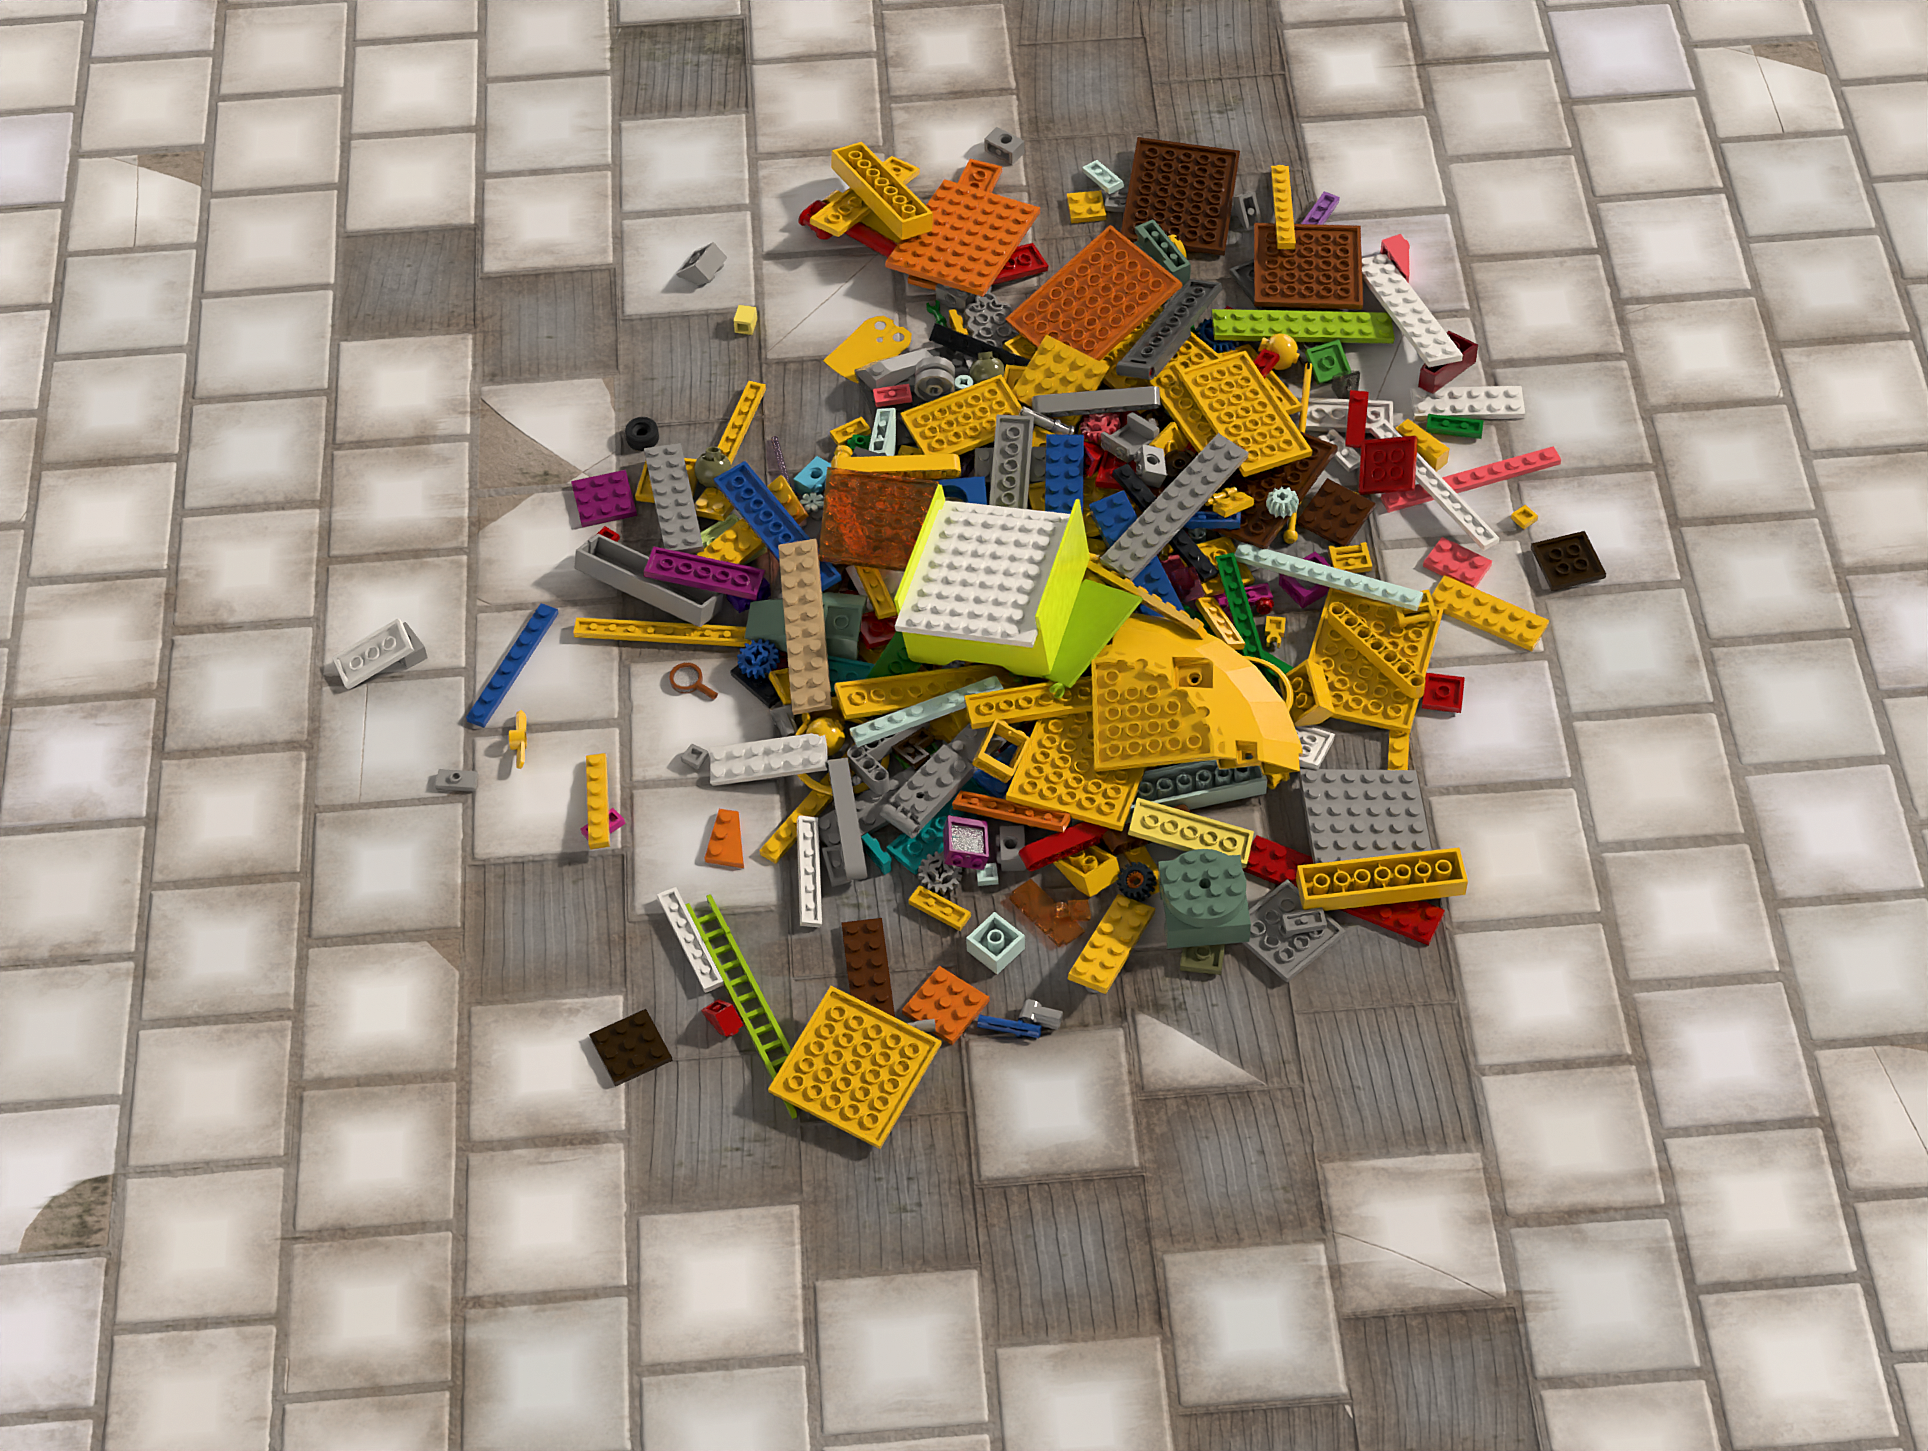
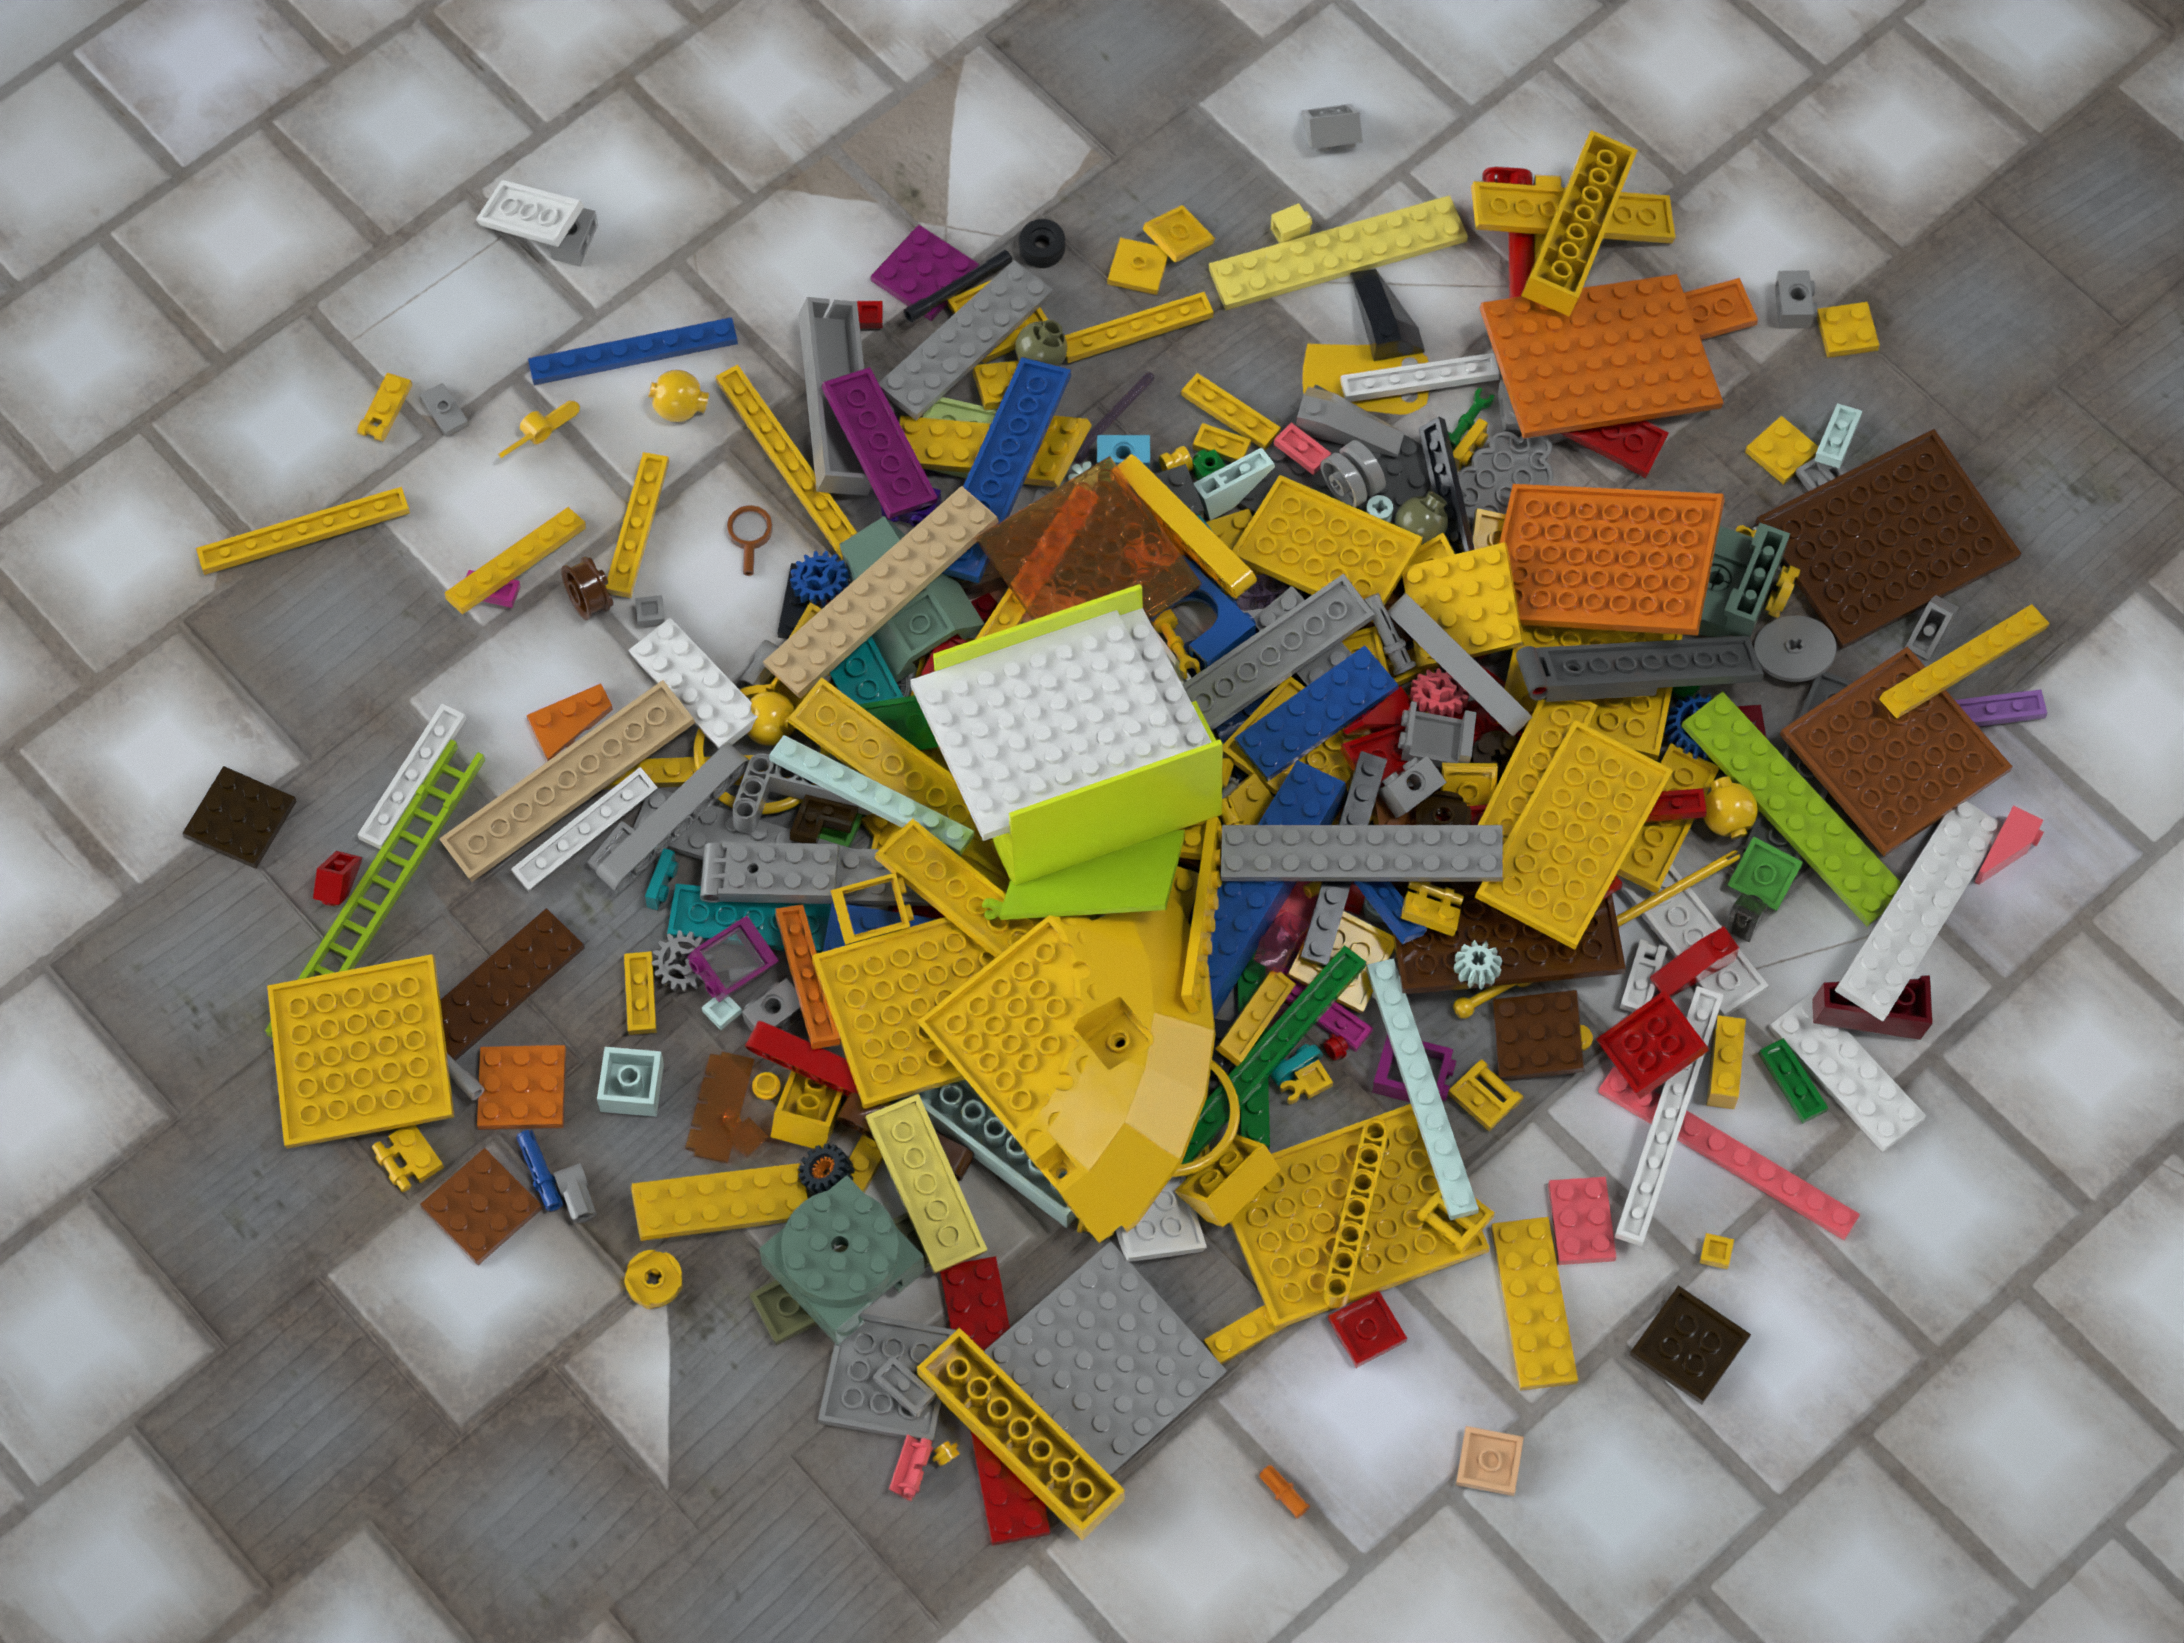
camera: 50 degrees right, 10 degrees up
none -> yellow plate [196,486,410,575]
none -> yellow plate [357,372,413,442]
none -> yellow plate [372,1125,444,1192]
none -> dark orange plate [420,1148,543,1266]
none -> tan plate [439,680,696,882]
none -> reddish brown wheel [561,557,614,620]
none -> yellow plate [605,452,670,598]
none -> yellow plate [624,1250,683,1309]
none -> yellow brick [648,370,709,422]
none -> yellow plate [752,1072,781,1100]
none -> coral hinge [889,1435,933,1501]
none -> black piece [903,250,1013,323]
none -> yellow plate [932,1441,960,1467]
none -> yellow plate [1107,237,1169,295]
none -> yellow plate [1143,205,1215,263]
none -> yellow plate [1181,373,1281,451]
none -> light yellow plate [1209,195,1468,311]
none -> orange axle [1259,1465,1310,1519]
none -> teal plate [1271,1044,1323,1086]
none -> white plate [1340,353,1500,402]
none -> black wedge [1350,269,1425,361]
none -> light nougat plate [1456,1426,1524,1496]
none -> light grey piece [1754,616,1836,682]
none -> yellow plate [1816,302,1880,358]

